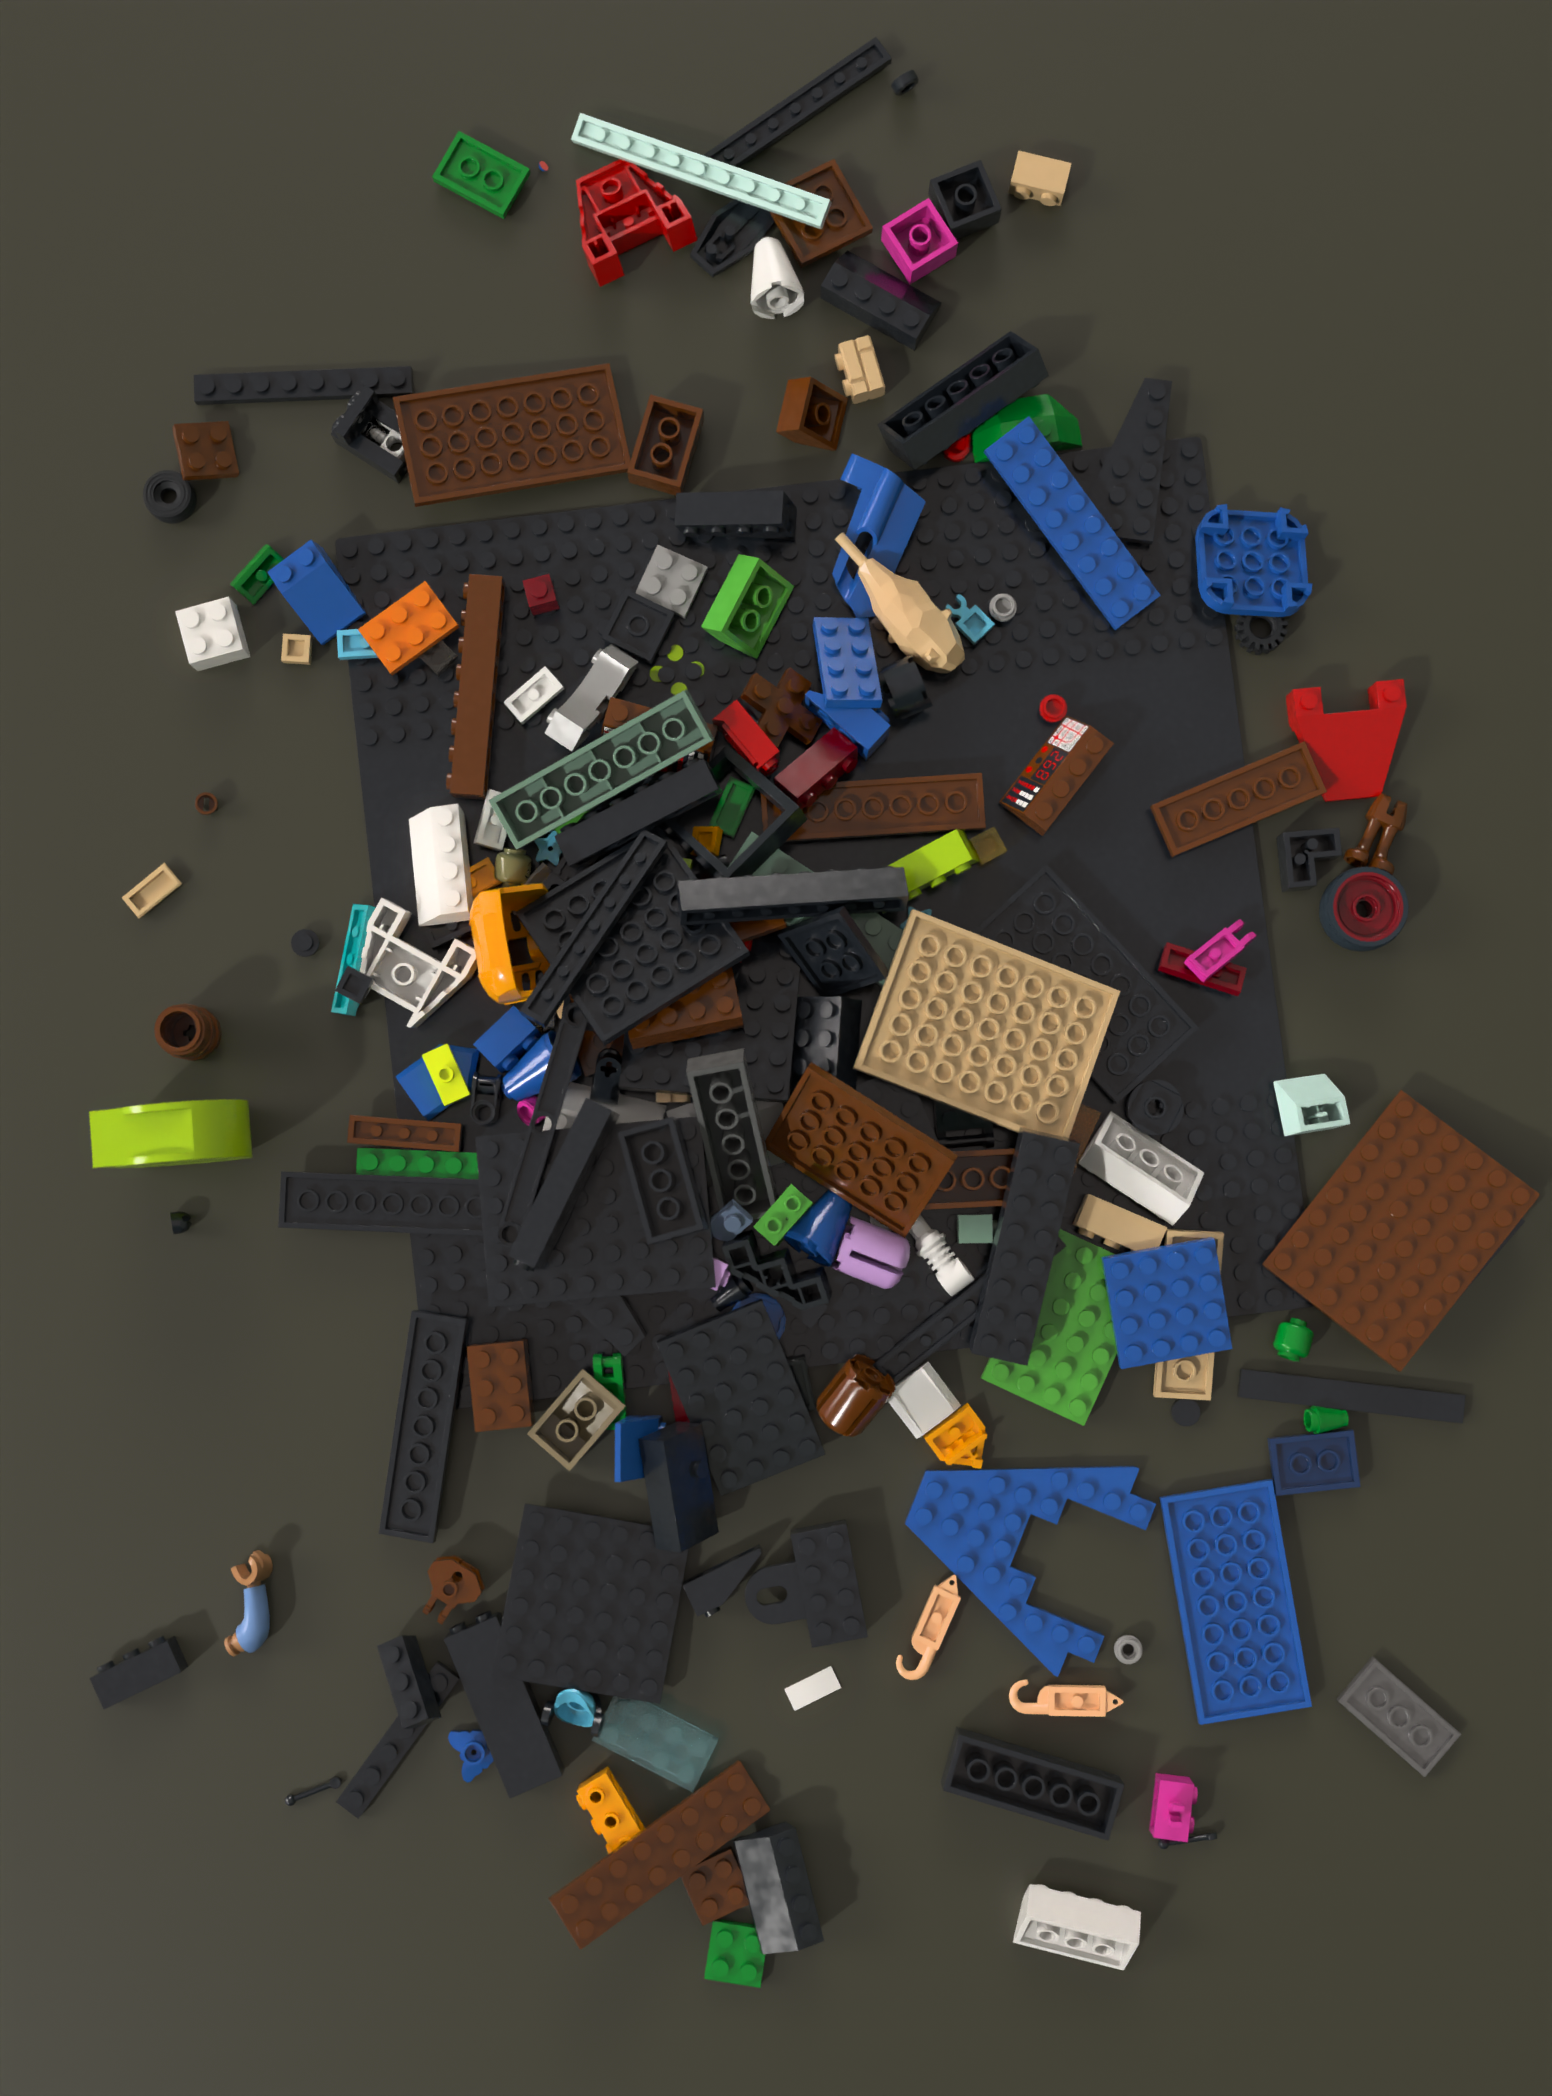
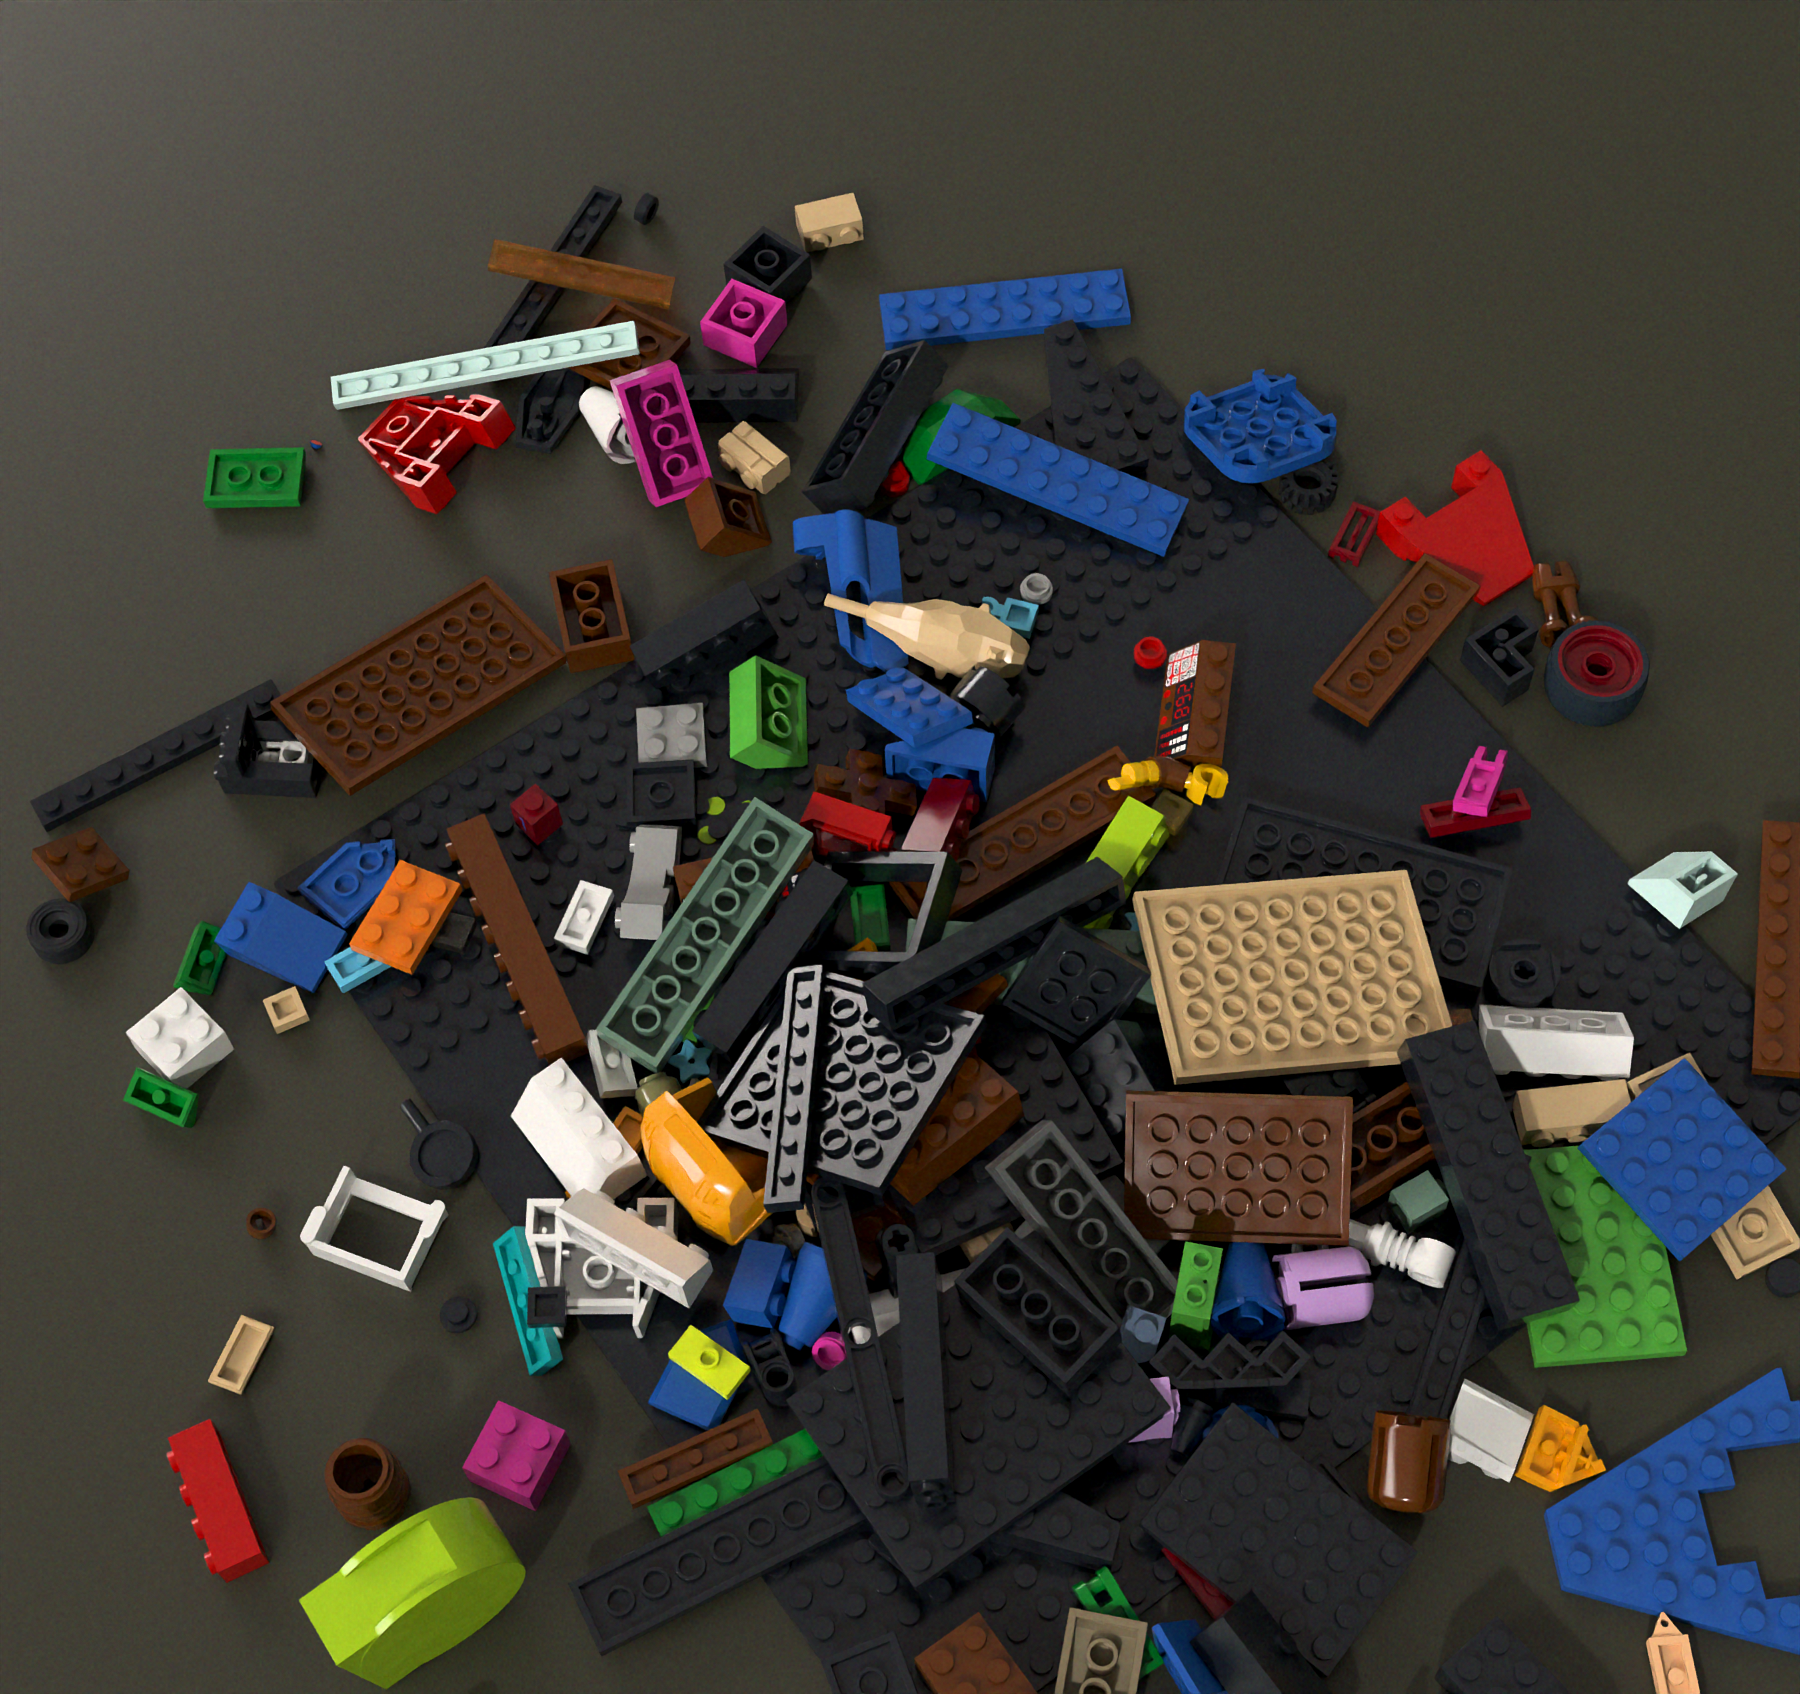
camera: 30 degrees left, 25 degrees down
none -> green slope [123,1067,199,1128]
none -> red brick [167,1419,270,1583]
none -> blue tile [297,839,396,930]
none -> white piece [300,1166,449,1292]
none -> black piece [400,1099,478,1190]
none -> dark pink brick [462,1400,571,1511]
none -> clear orange plate [488,239,675,309]
none -> white slope [554,1188,713,1308]
none -> dark pink brick [609,360,713,507]
none -> blue plate [879,269,1131,350]
none -> yellow piece [1107,756,1228,806]
none -> dark red tile [1328,501,1381,567]

